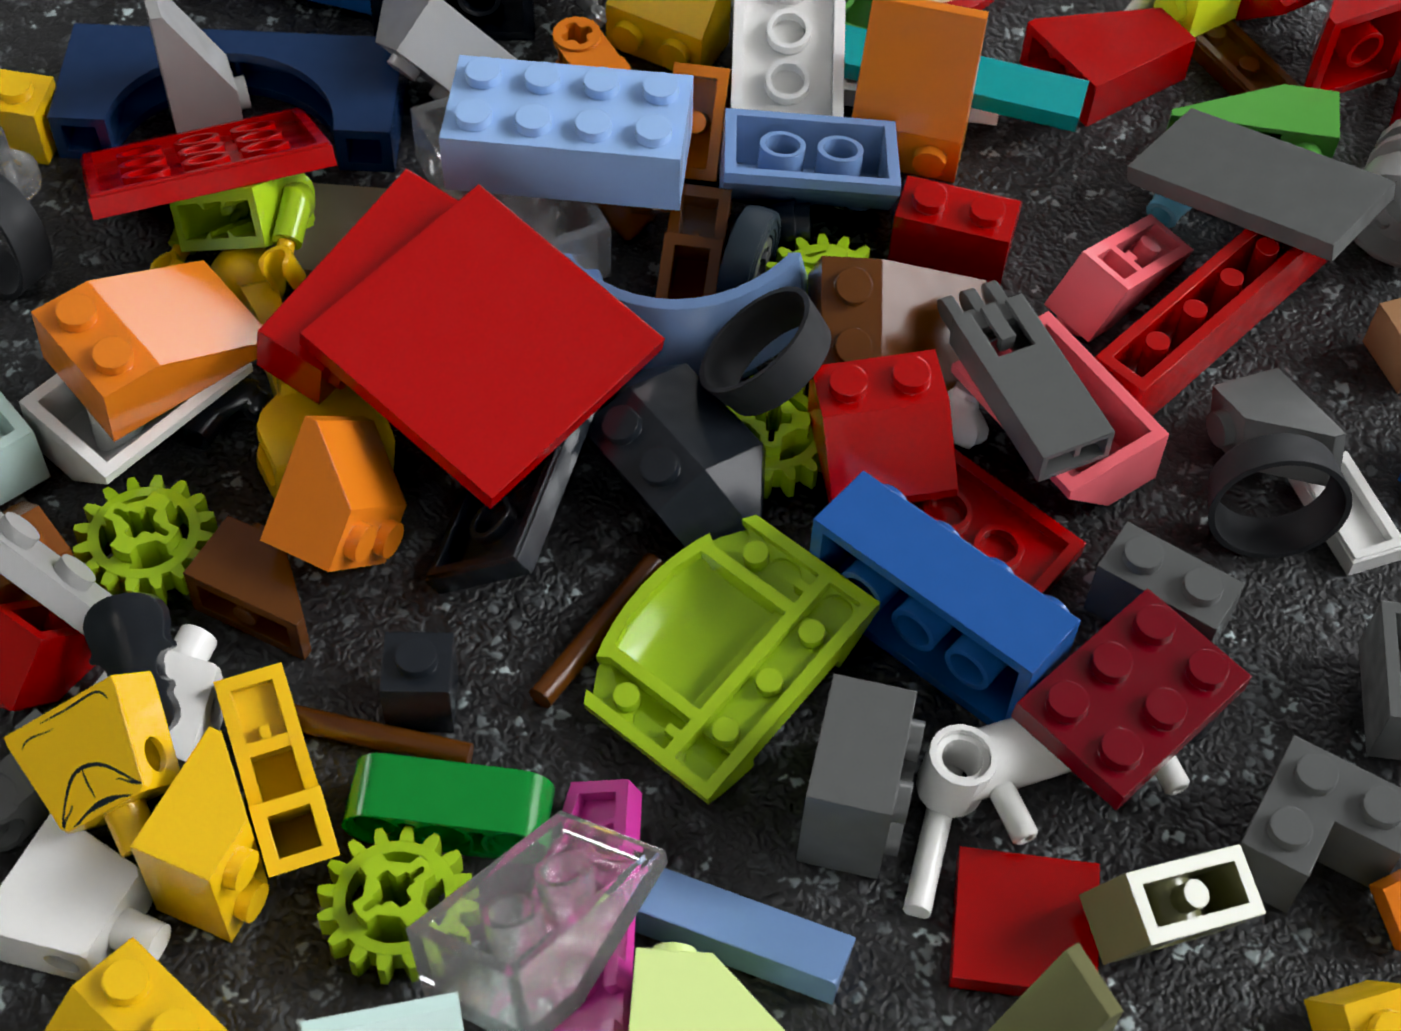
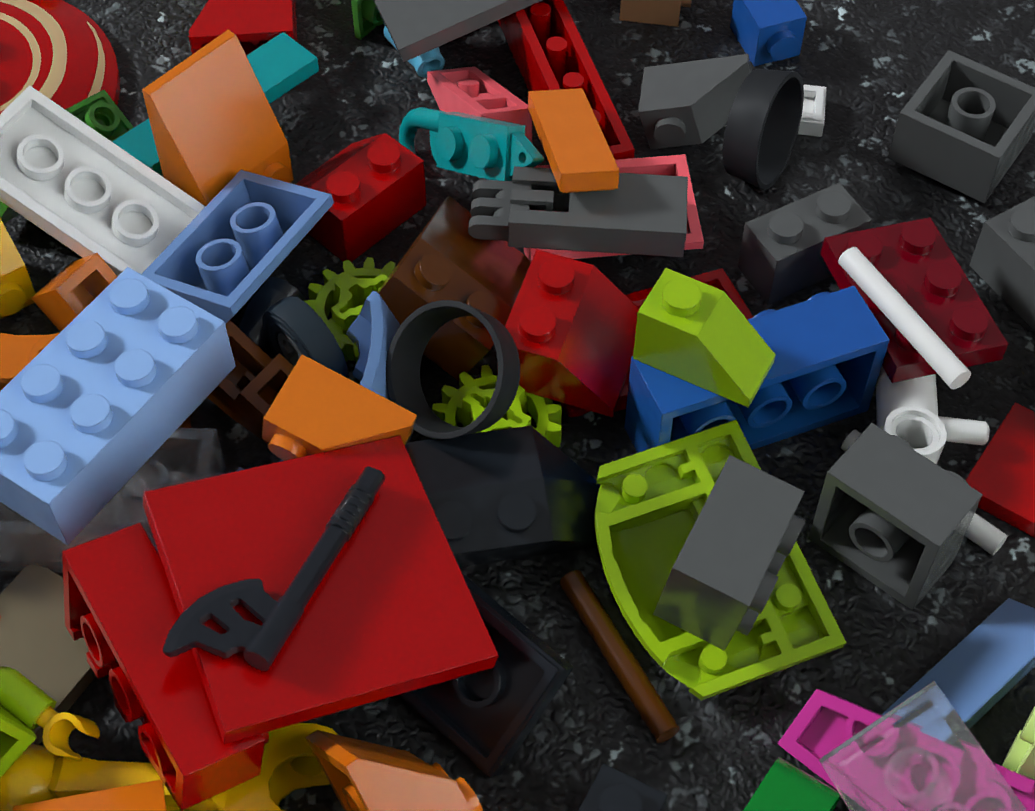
camera: 60 degrees left, 0 degrees up
none -> black piece [163,466,385,671]
none -> orange slope [262,354,417,461]
none -> teal plate [399,107,544,181]
none -> orange tile [528,88,620,193]
none -> lime slope [633,268,775,408]
none -> dark grey brick [653,455,806,651]
none -> white bar [838,247,971,389]

